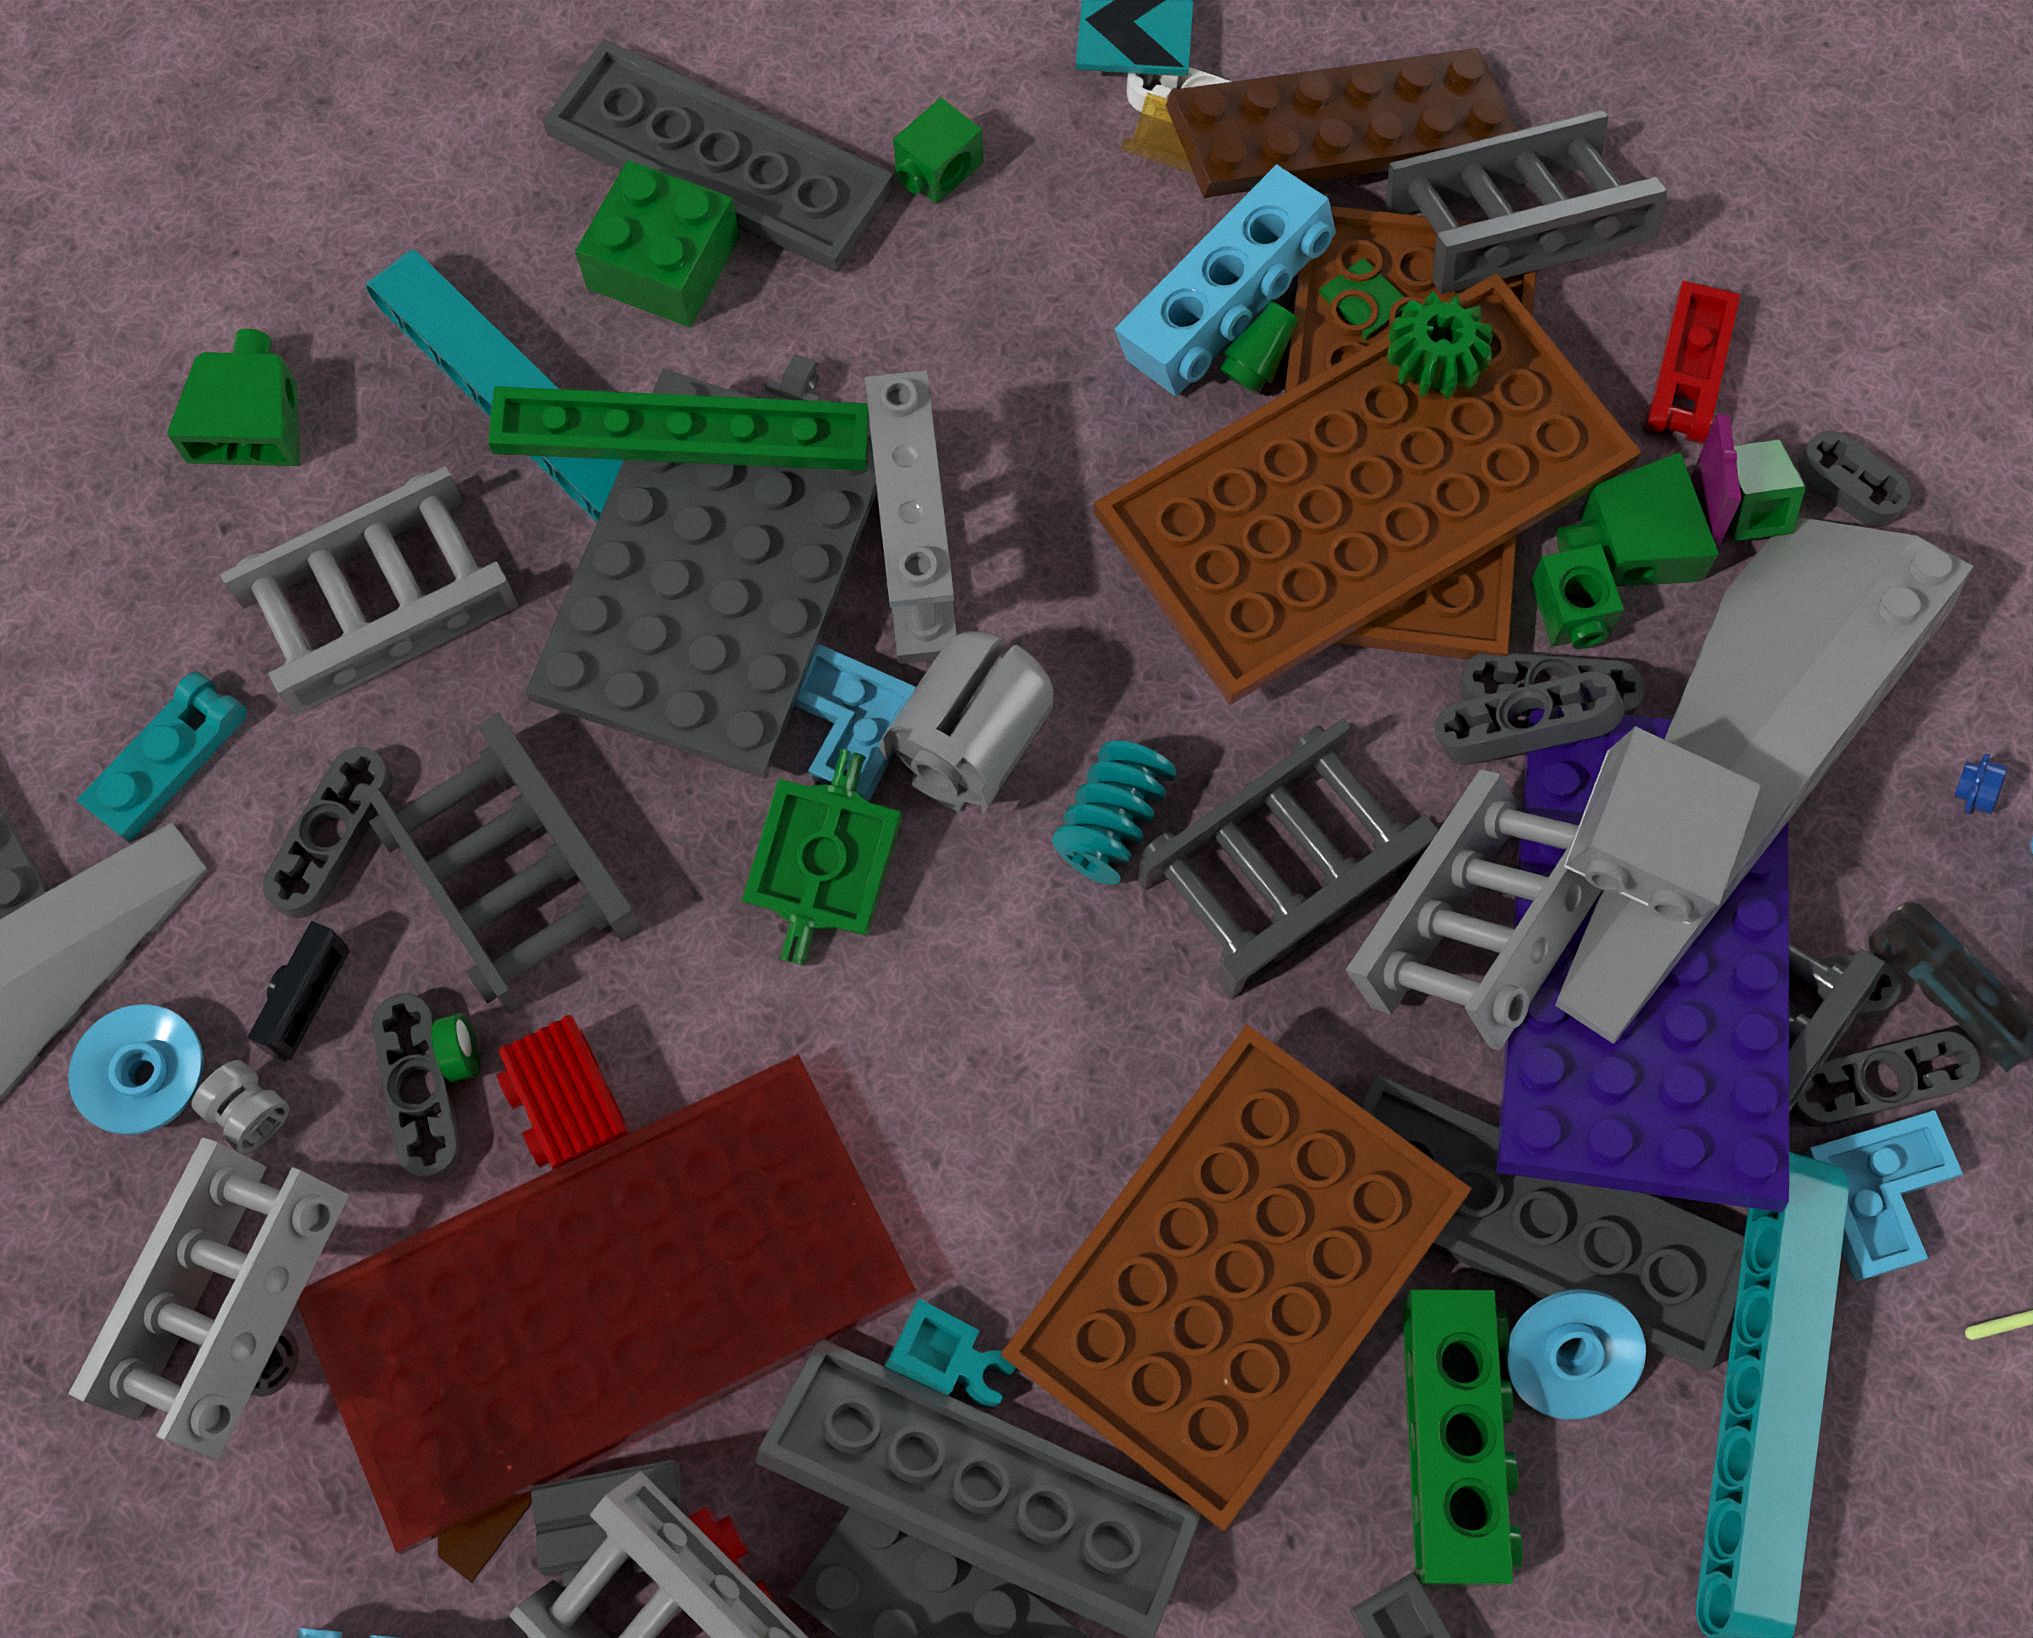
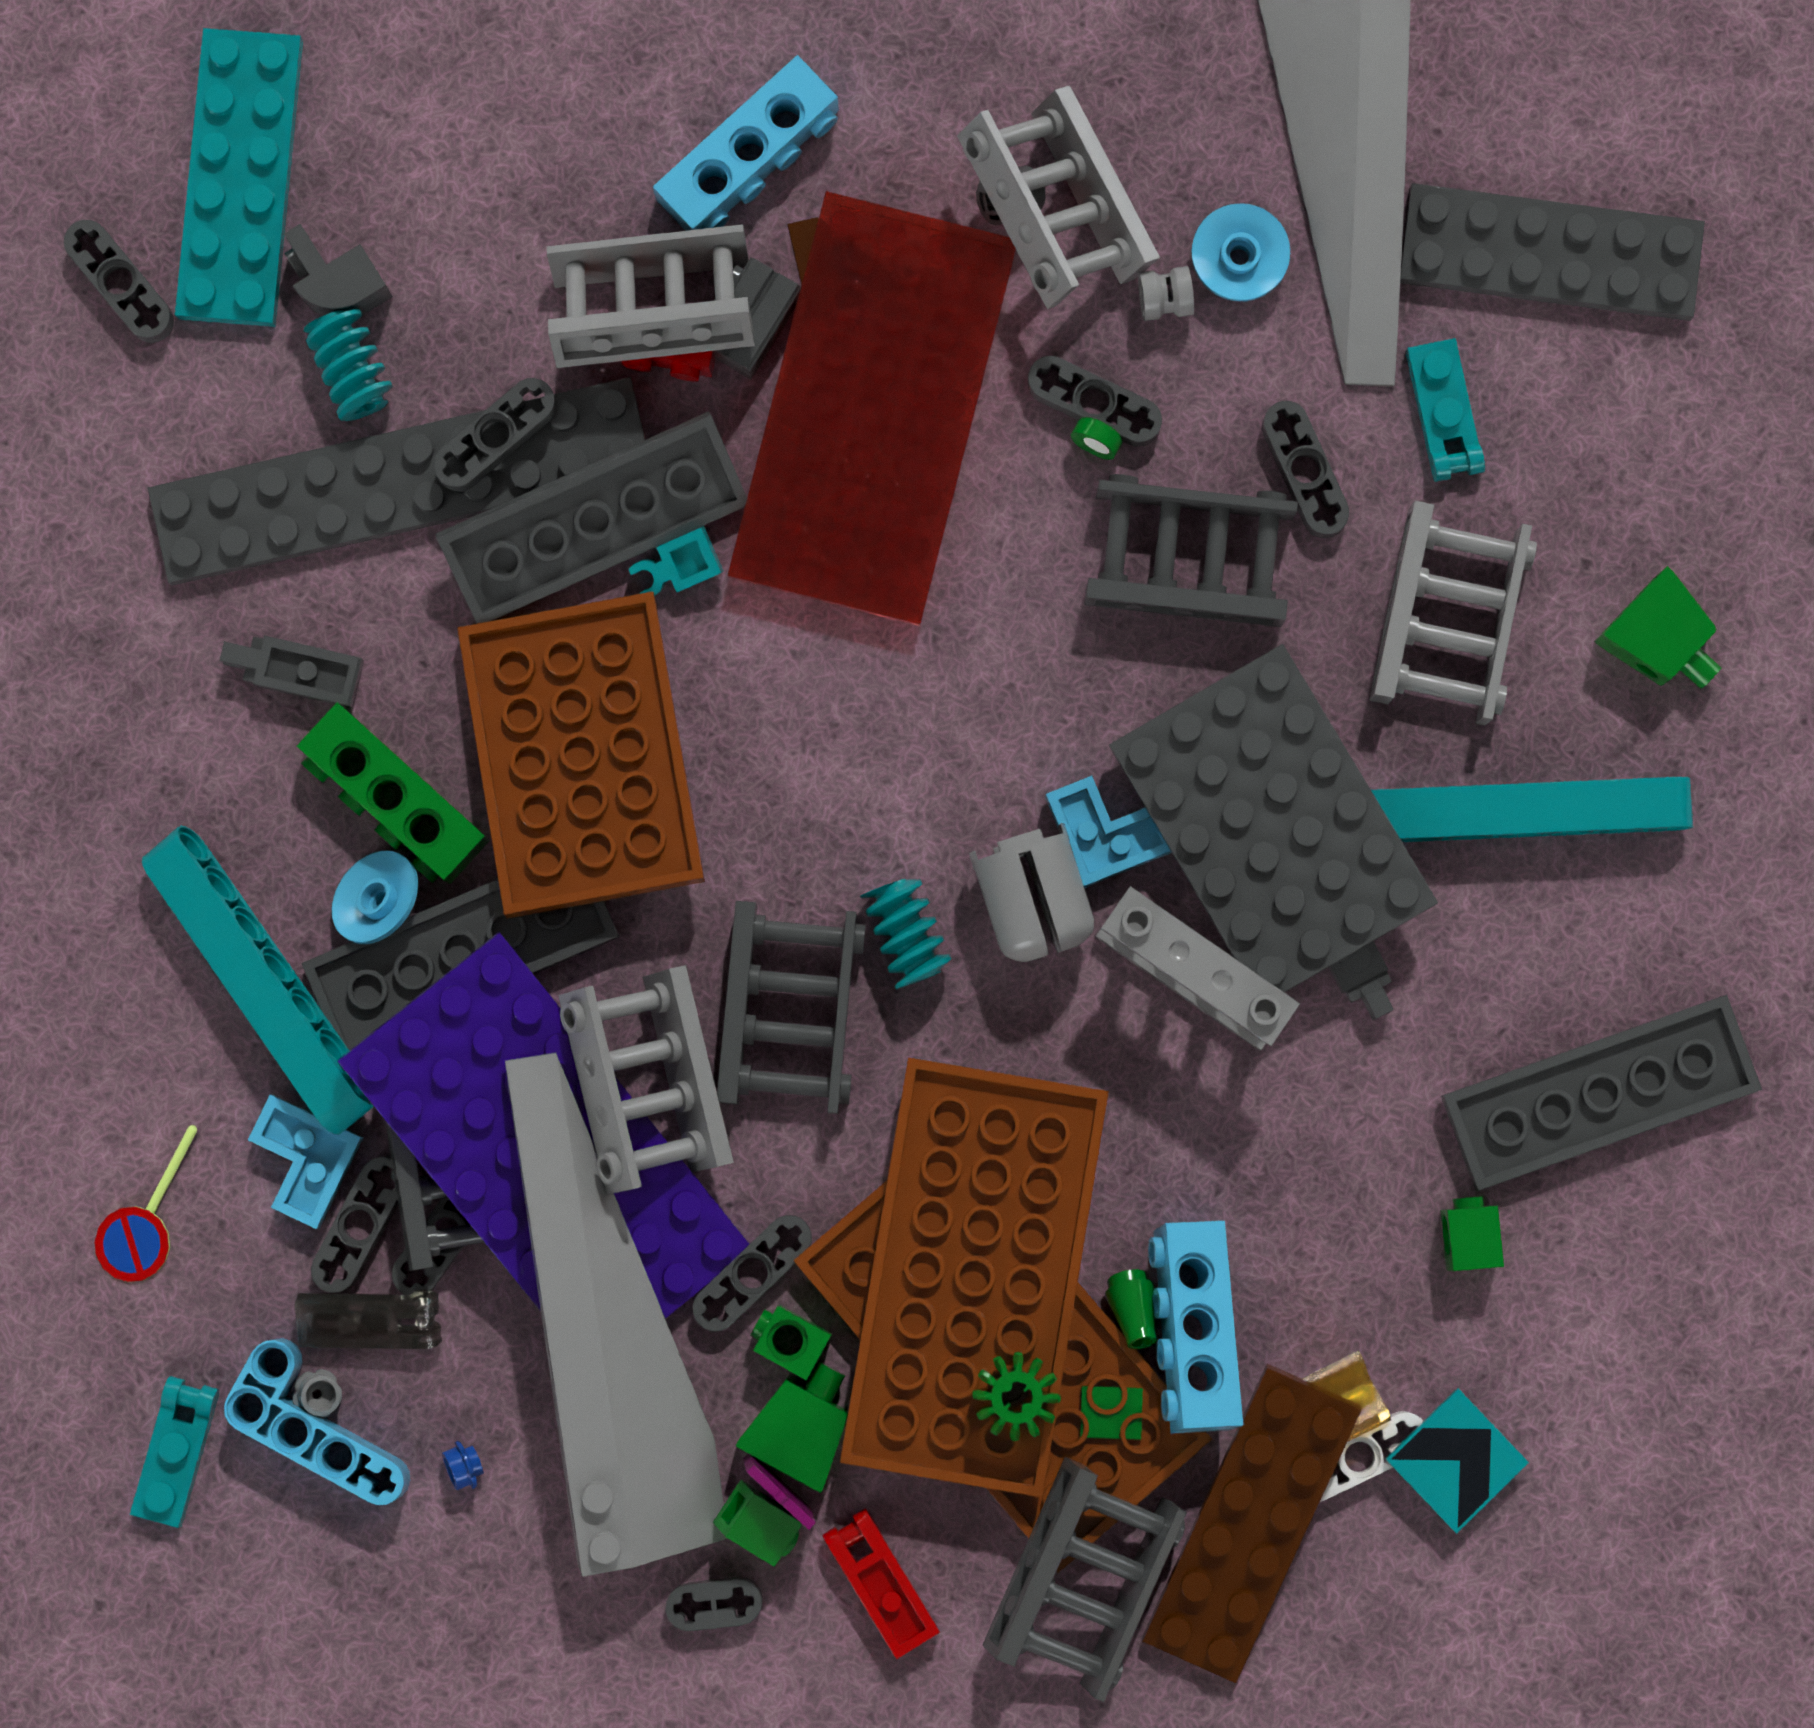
camera: 130 degrees right, 15 degrees up
black plate [247,920,350,1062] -> none
green plate [488,386,869,471] -> none
red brick [496,1015,635,1179] -> none
green brick [575,160,740,328] -> none
green plate [742,749,904,966] -> none
dark grey beam [1435,671,1625,765] -> none
light grey piece [1564,726,1761,924] -> none

